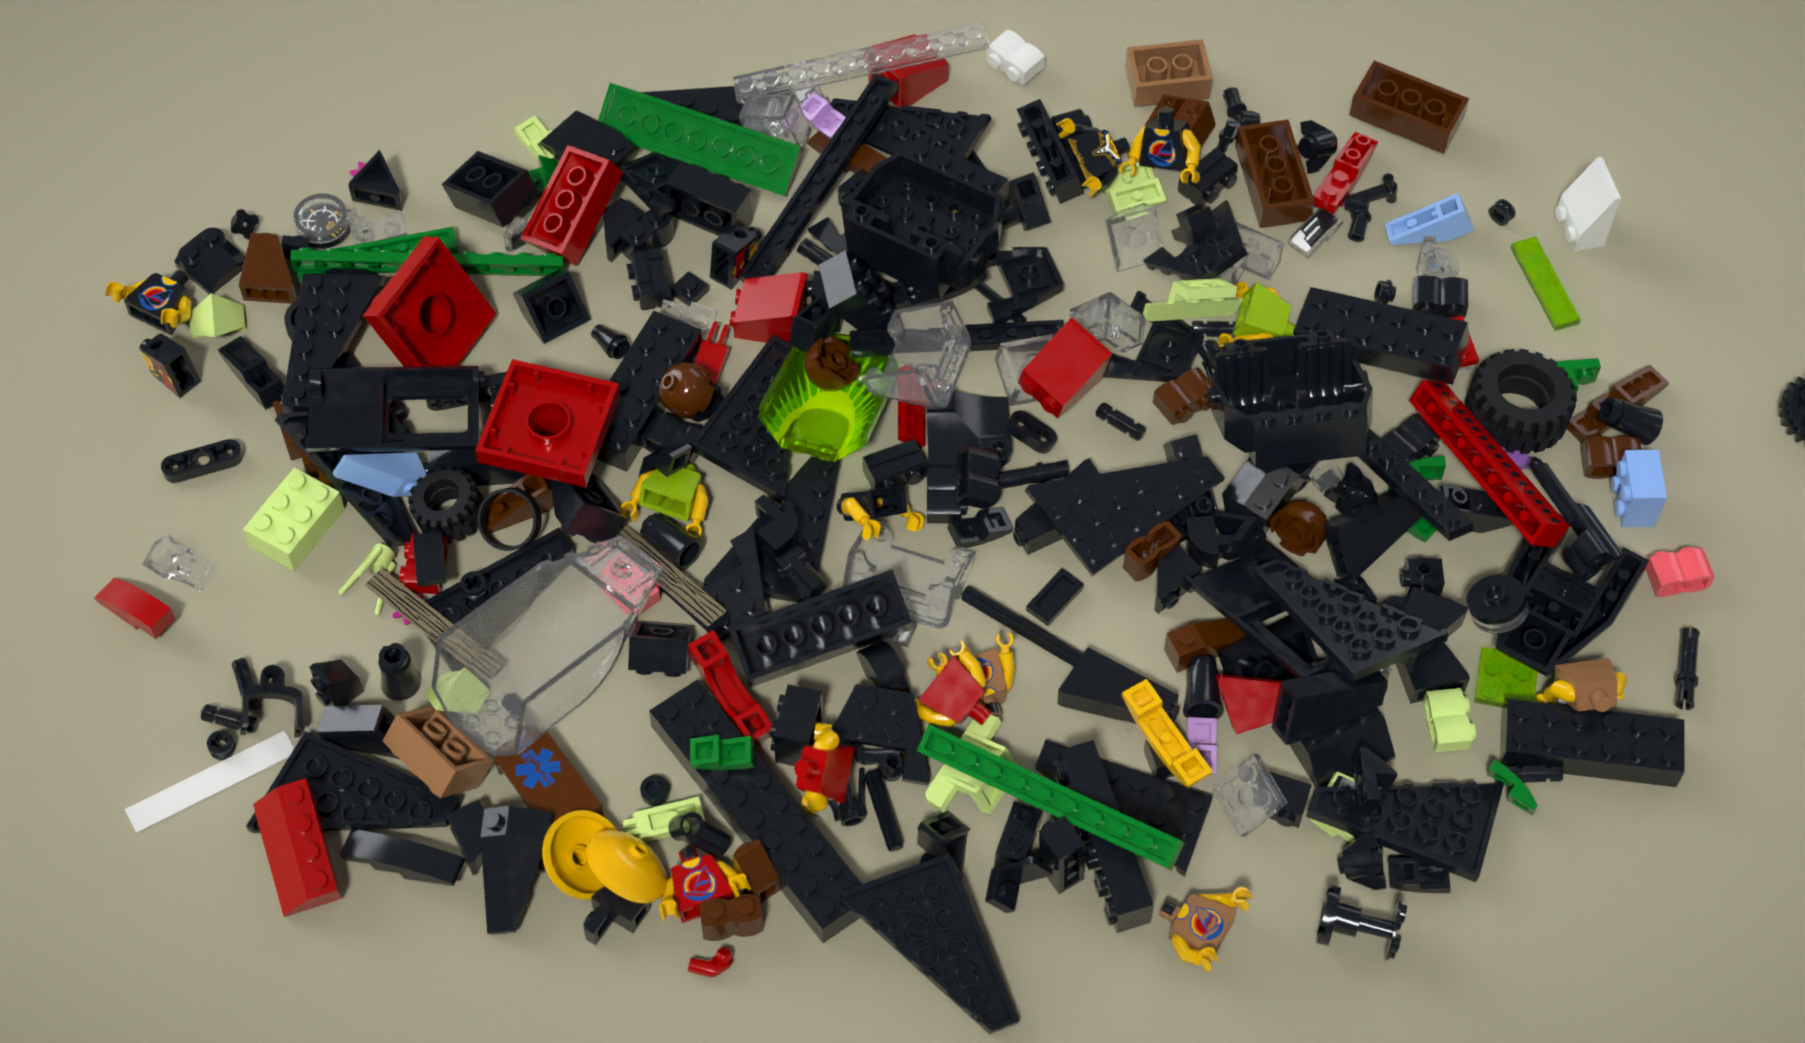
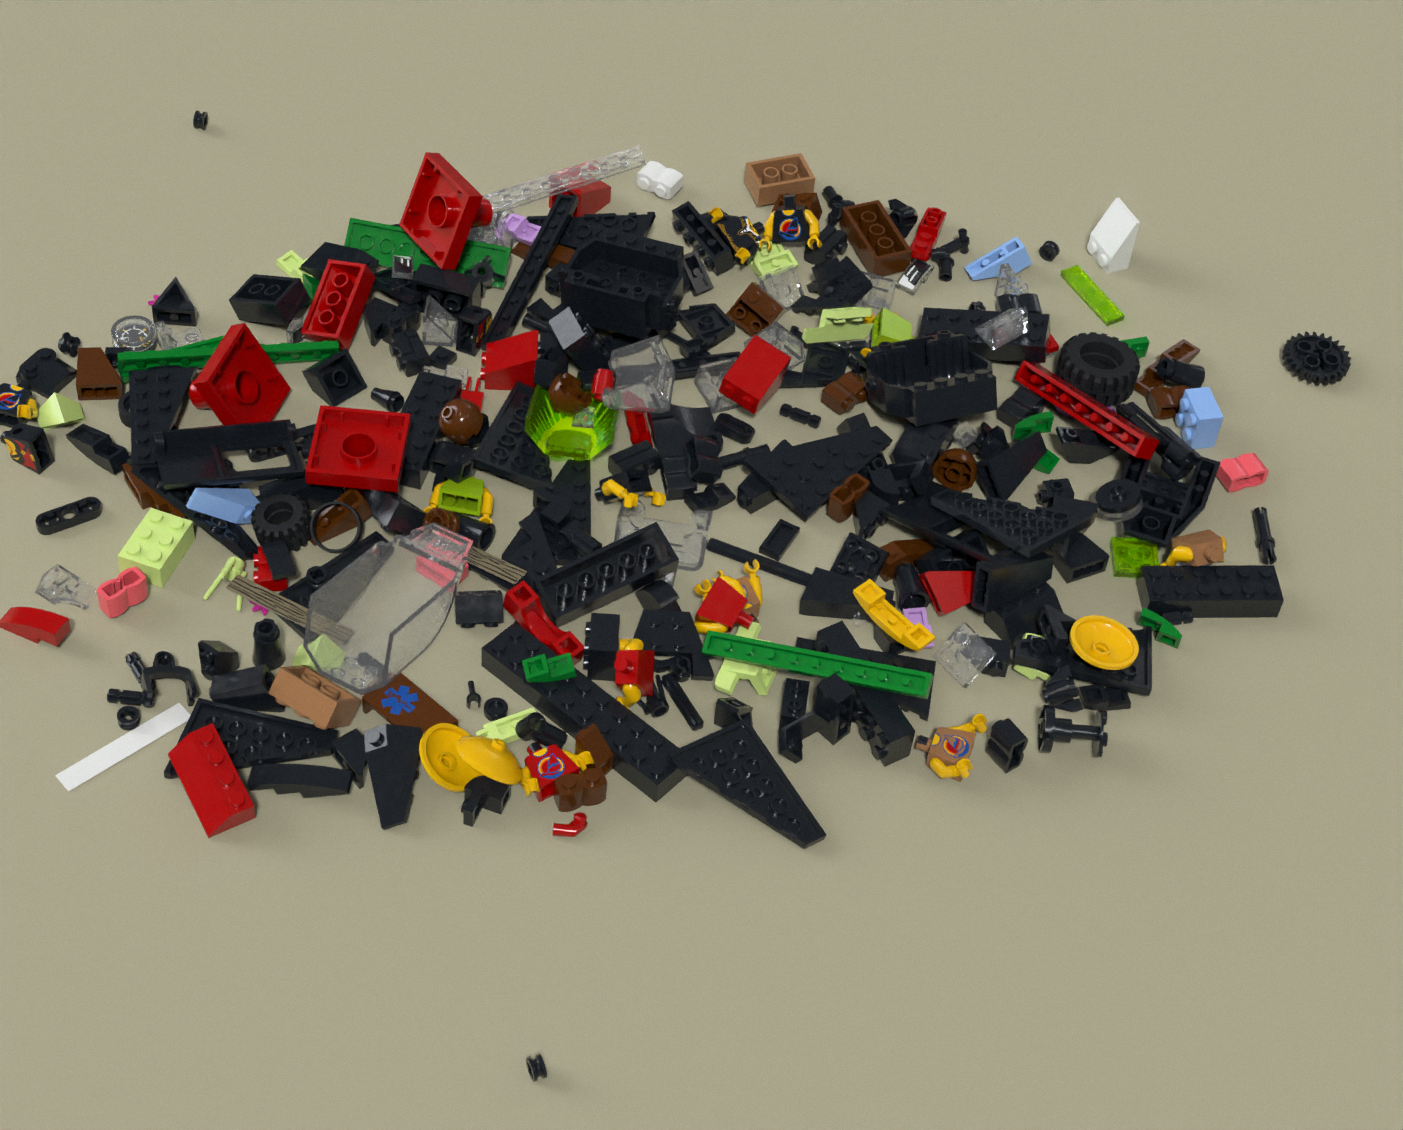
camera: 15 degrees left, 10 degrees down
reddish brown brick [1349,60,1469,154] -> none
black plate [1357,429,1473,541] -> none
yellowish green brick [1423,688,1476,753] -> none
none -> coral brick [96,567,149,618]
none -> slope [391,255,414,279]
none -> red piece [399,152,493,270]
none -> clear slope [422,295,458,347]
none -> reddish brown wheel [423,508,460,542]
none -> black brick [464,255,507,298]
none -> black hand [466,681,481,709]
none -> clear tile [572,407,595,428]
none -> red brick [590,369,615,402]
none -> reddish brown slope [726,282,788,338]
none -> black tile [830,532,890,583]
none -> clear slope [975,307,1029,350]
none -> black brick [987,718,1028,773]
none -> yellow dish [1069,615,1139,670]

